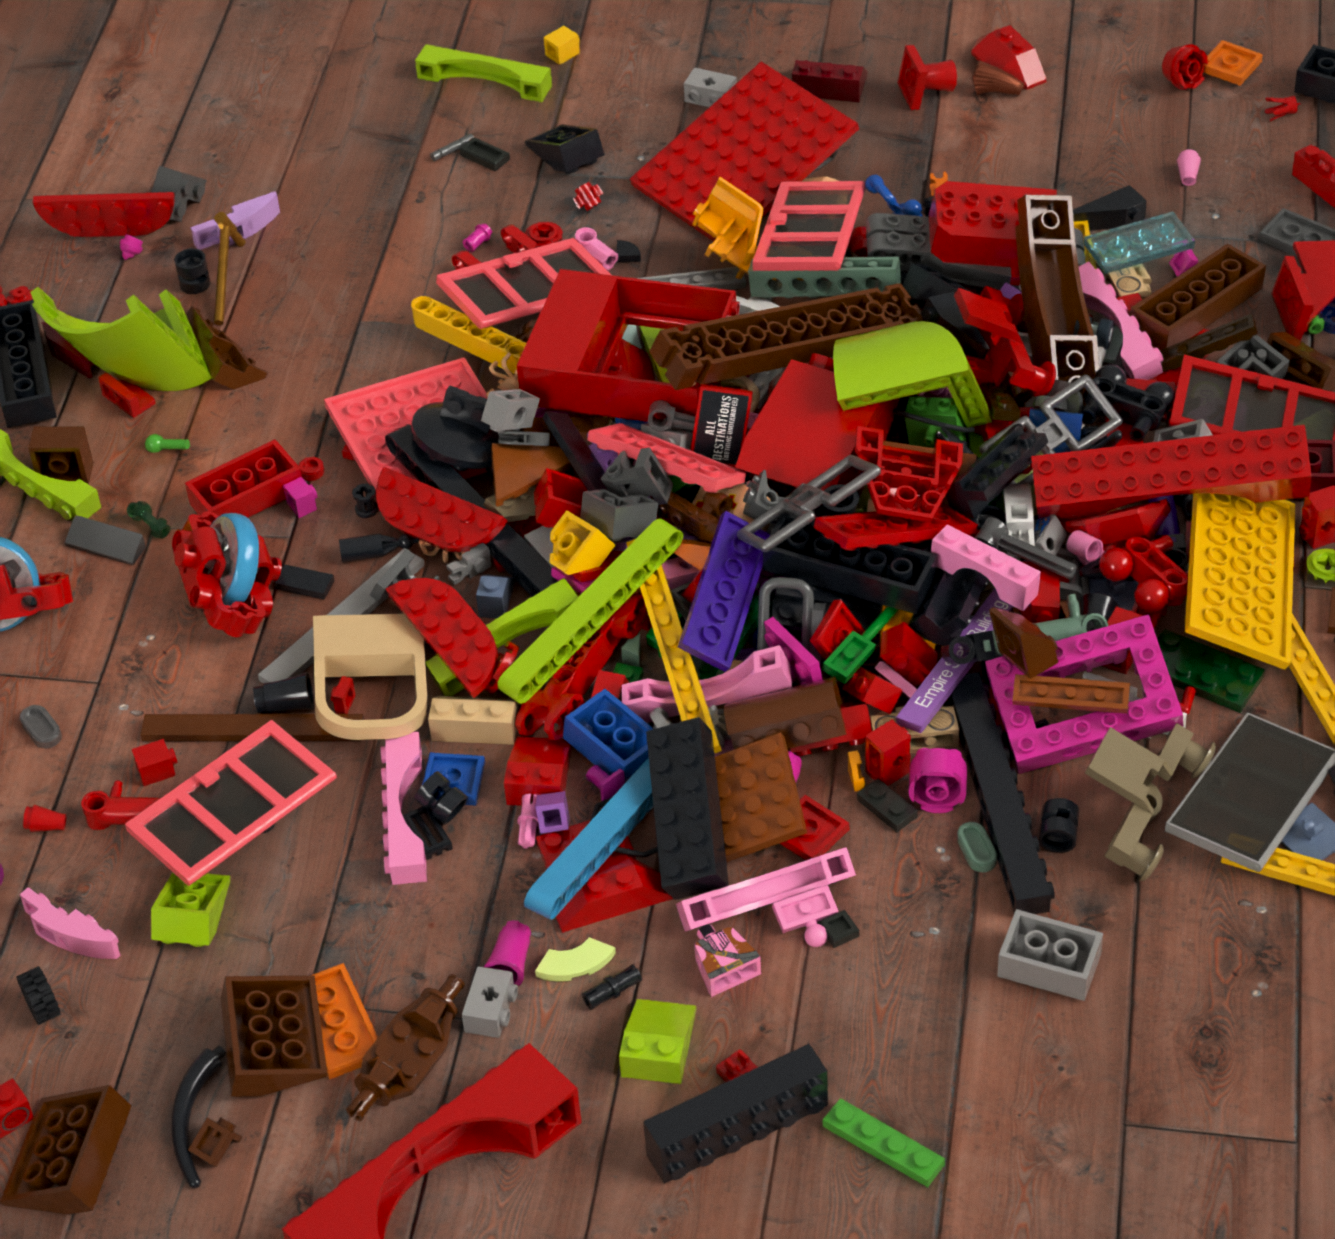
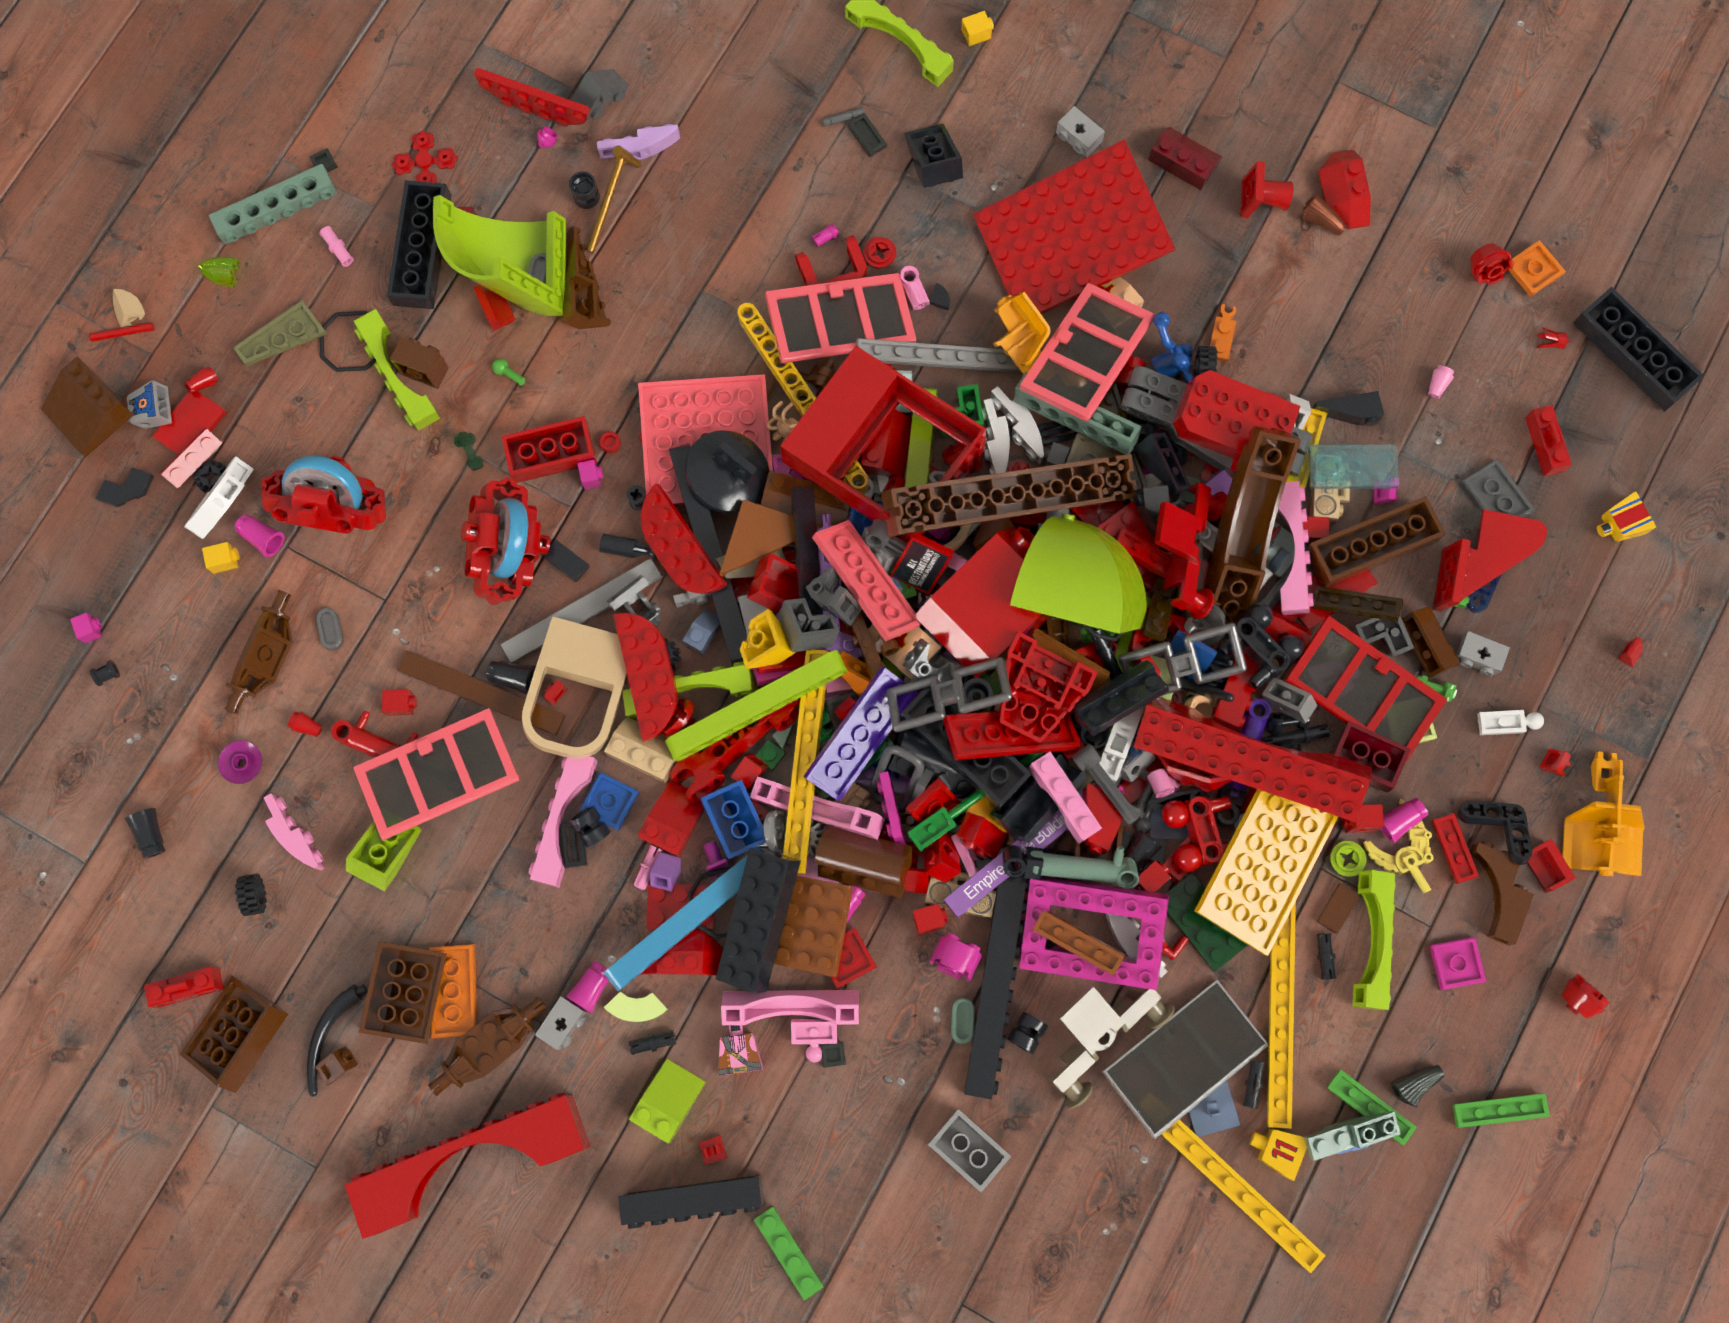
camera: 20 degrees right, 30 degrees up
dark grey slope [65,515,146,565] -> none
light grey brick [481,389,540,433] -> none
dark grey piece [498,431,550,446] -> none
red gear [573,182,604,211] -> none
light orange tile [848,751,865,792] -> none
pearl dark grey plate [857,778,918,833] -> none
reddish brown slope [989,607,1058,679] -> none

